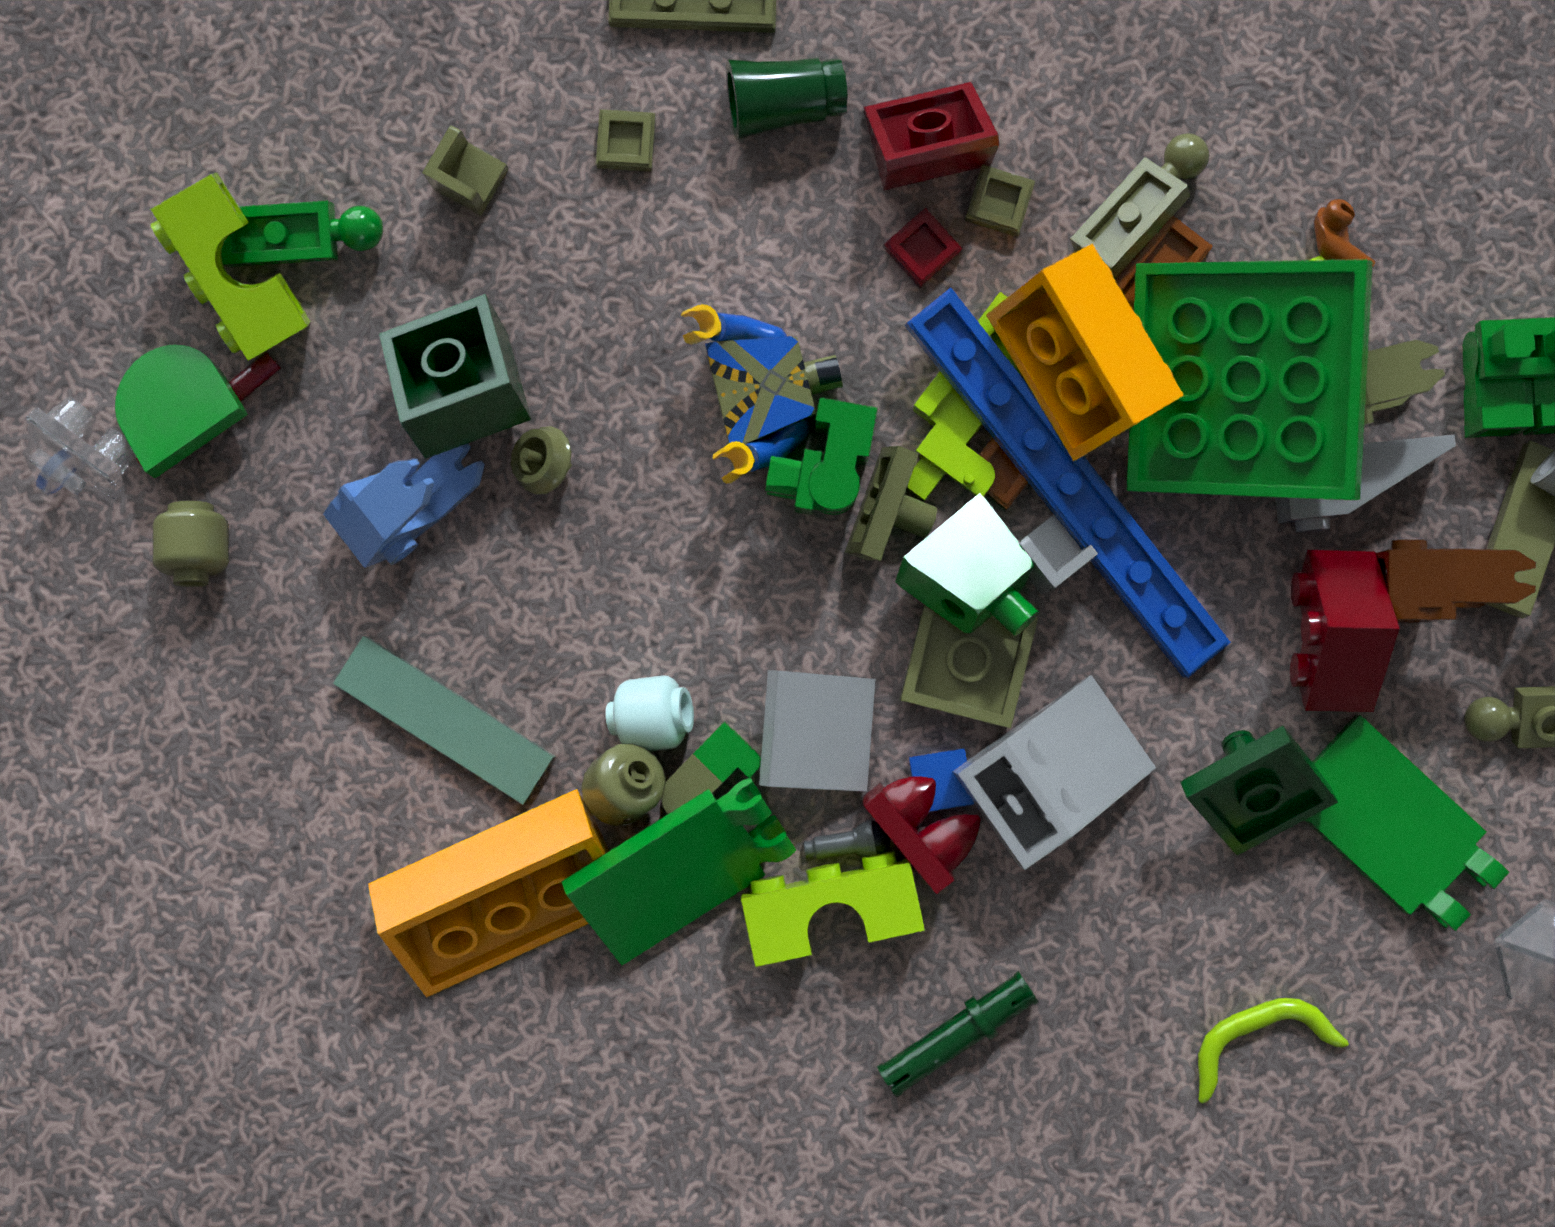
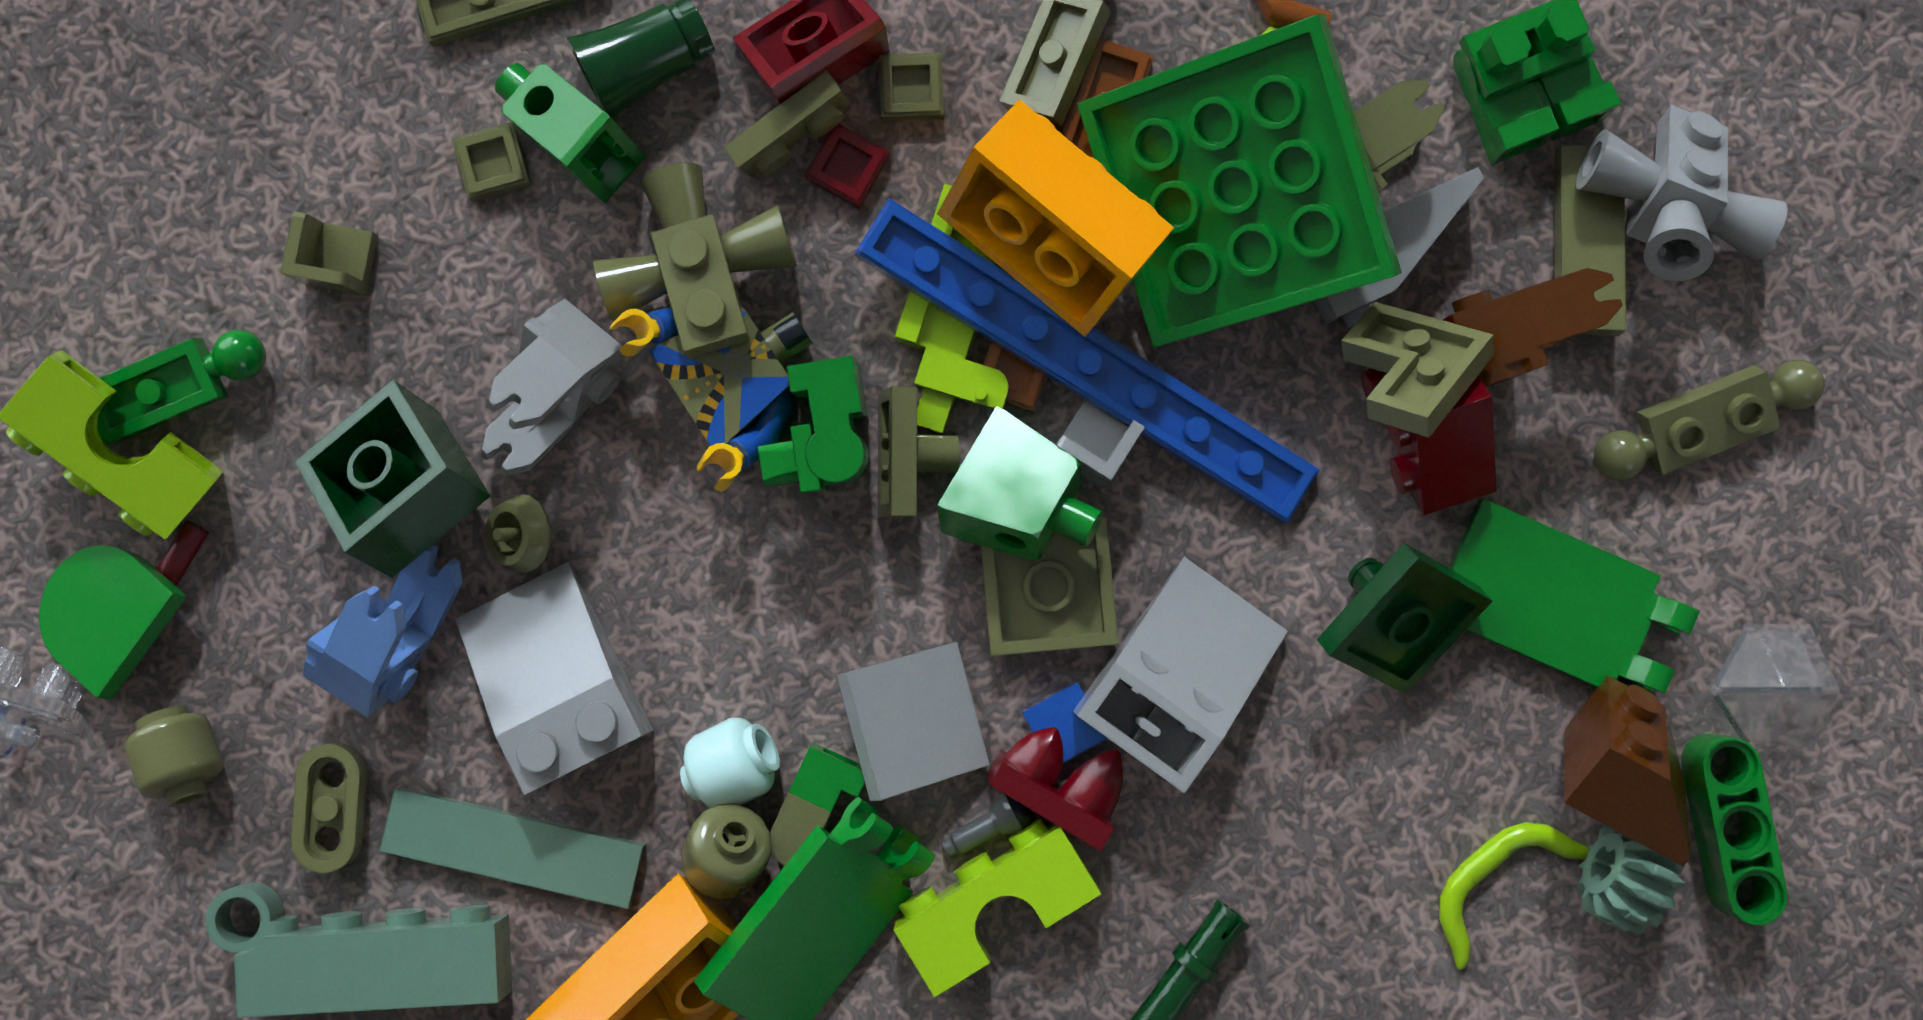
camera: 15 degrees left, 0 degrees up
none -> sand green hinge [205,882,512,1018]
none -> olive plate [291,742,367,873]
none -> light grey slope [455,561,654,795]
none -> light grey piece [481,299,622,477]
none -> green torso [495,63,646,204]
none -> olive brick [593,162,797,359]
none -> olive plate [724,70,851,177]
none -> olive plate [1341,302,1494,438]
none -> reddish brown slope [1564,675,1691,866]
none -> sand green gear [1576,825,1686,935]
none -> green beam [1681,733,1787,925]

